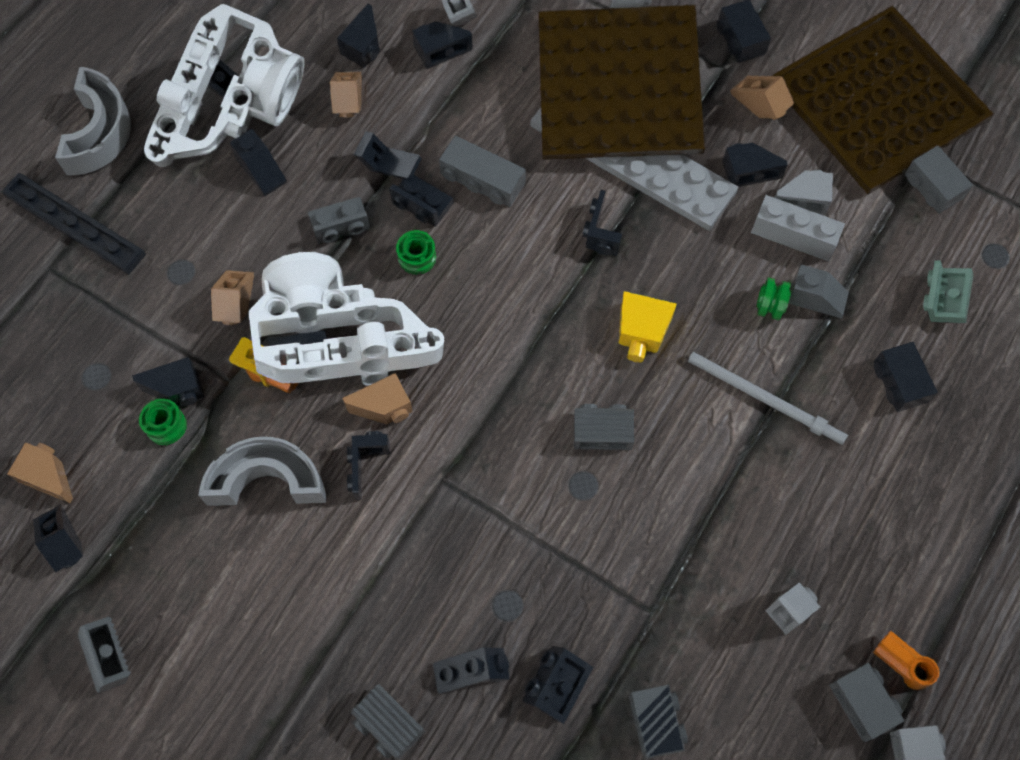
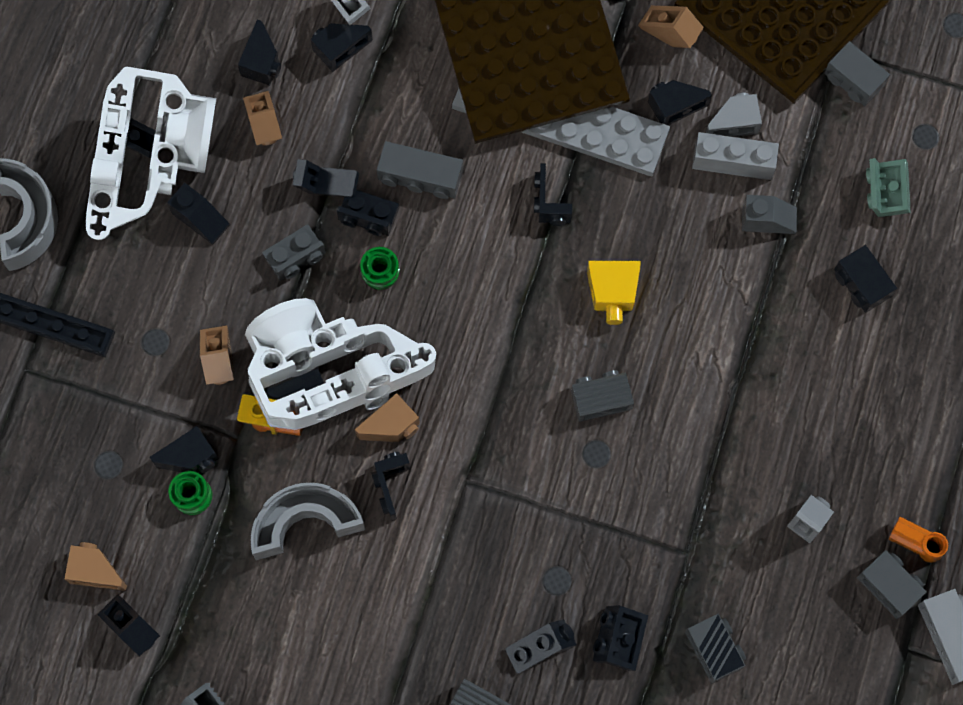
camera: 15 degrees left, 5 degrees up
light grey bar [688,352,848,445] -> none
green wheel [756,277,791,321] -> none

